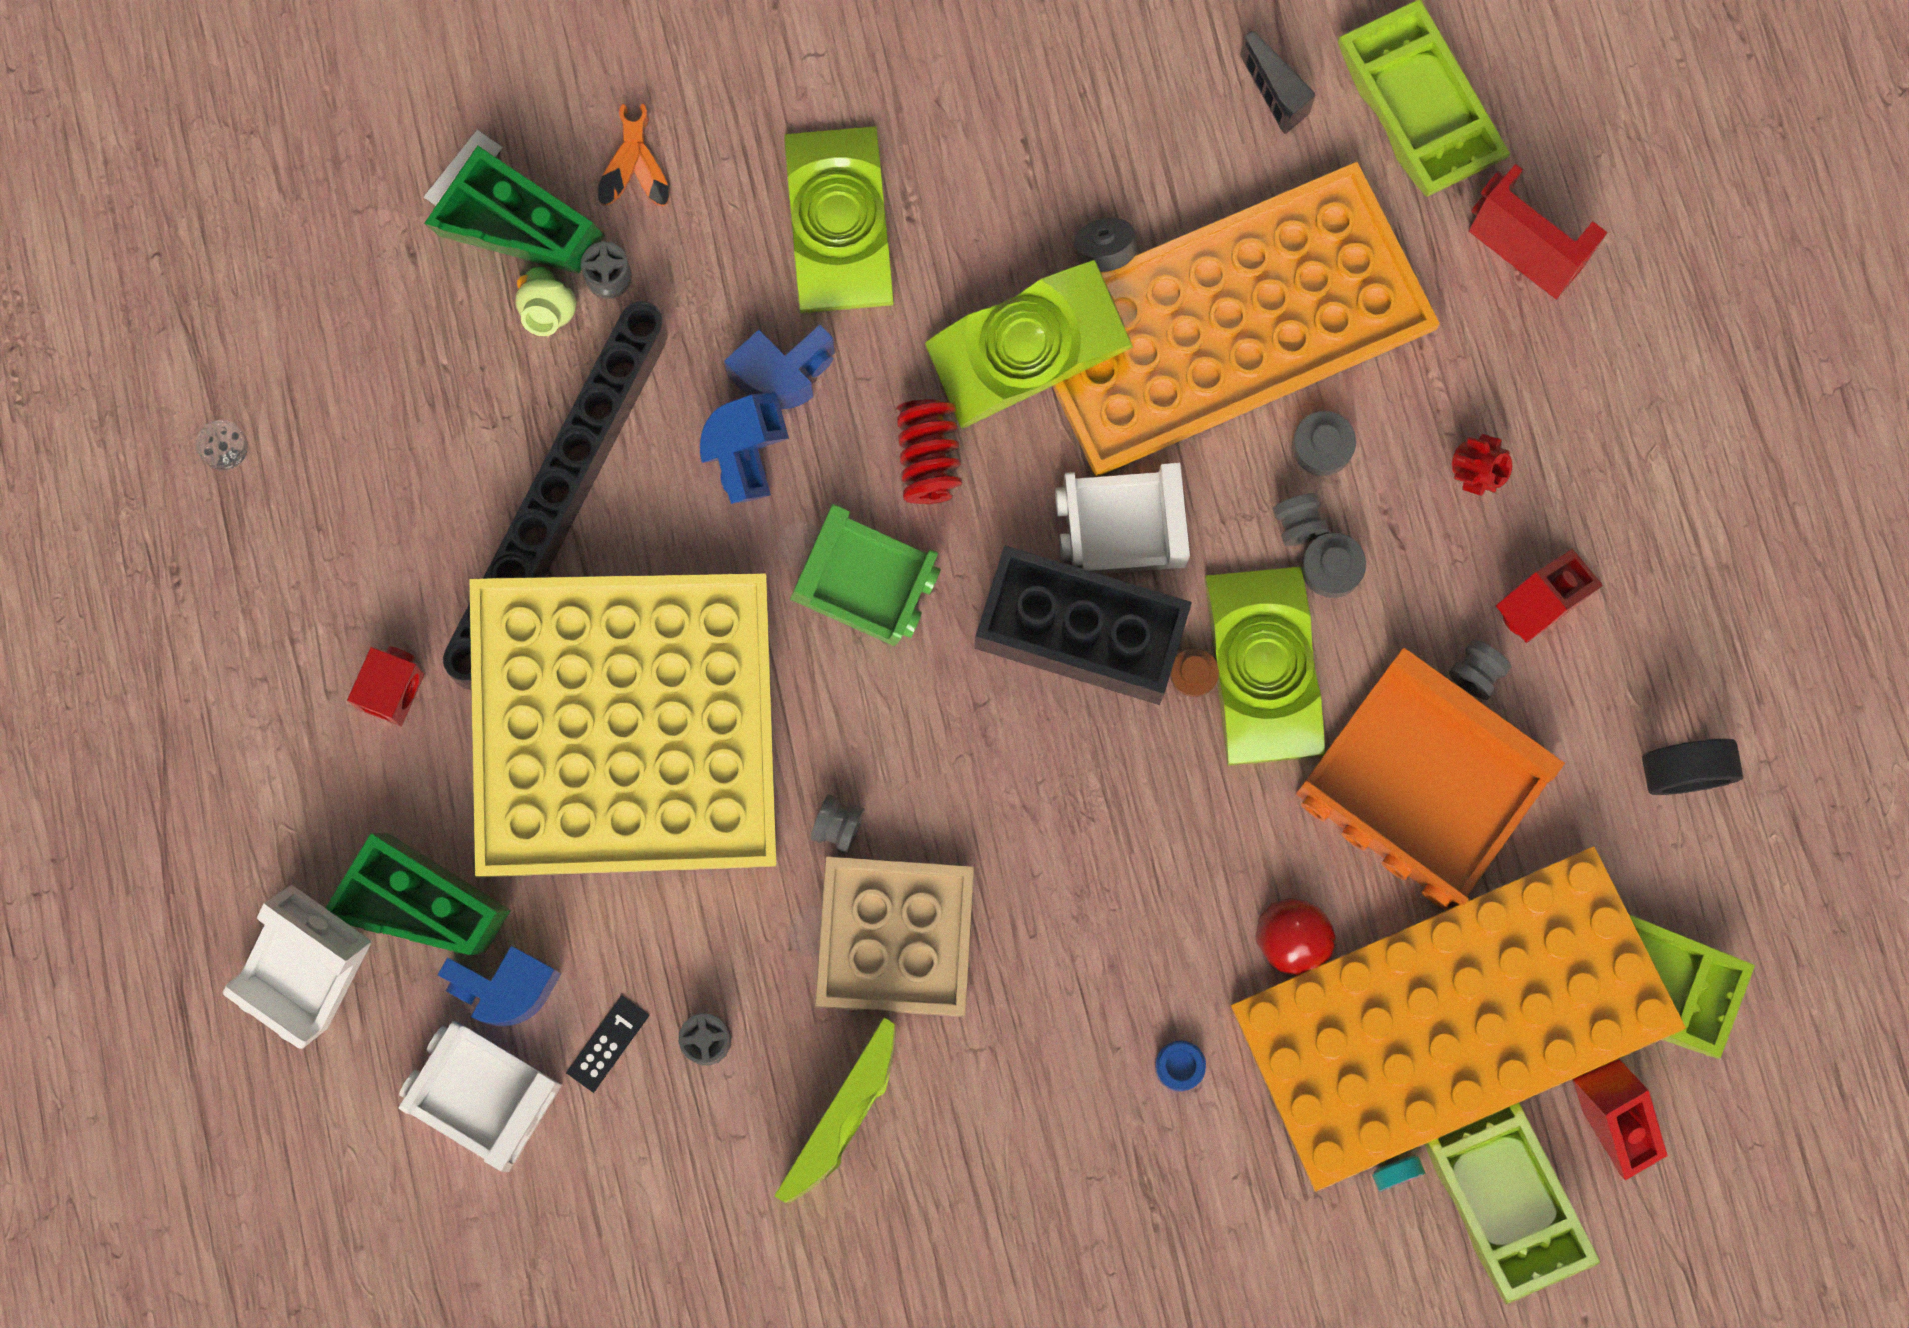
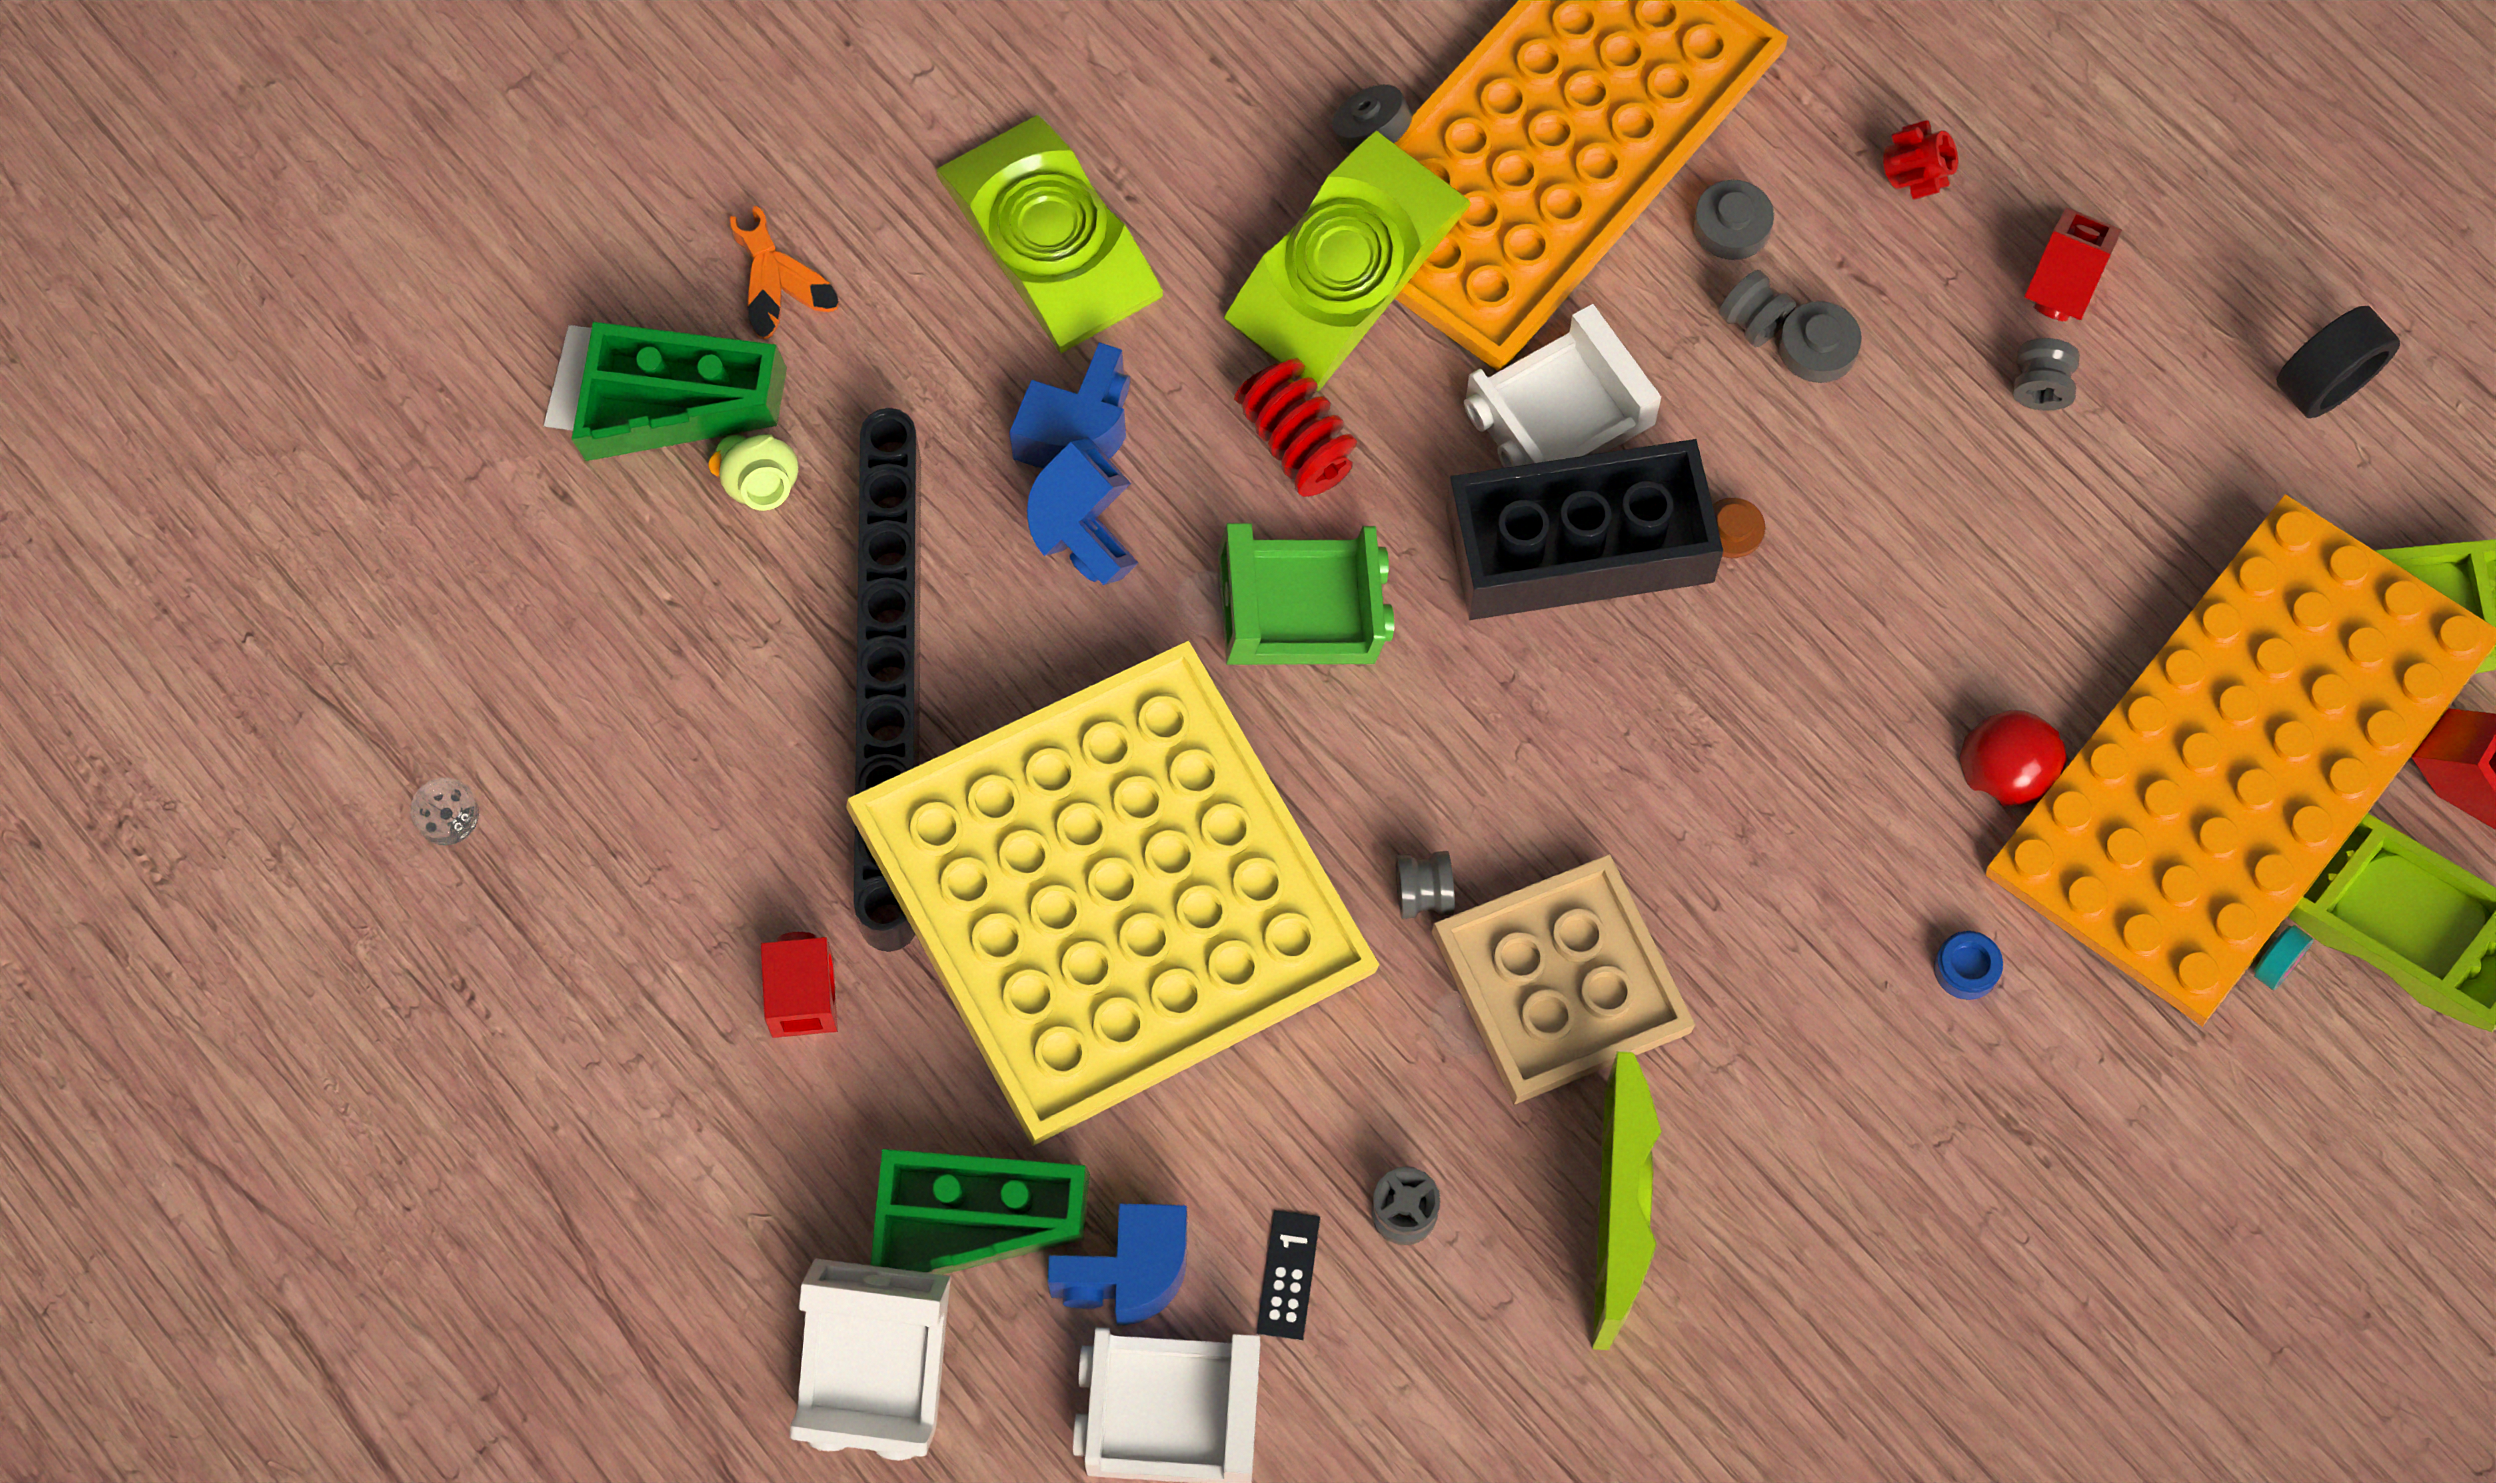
camera: 25 degrees left, 10 degrees down
dark grey wheel [581,241,632,299] -> none
lime slope [1204,567,1325,766] -> none
orange panel [1296,647,1565,910] -> none

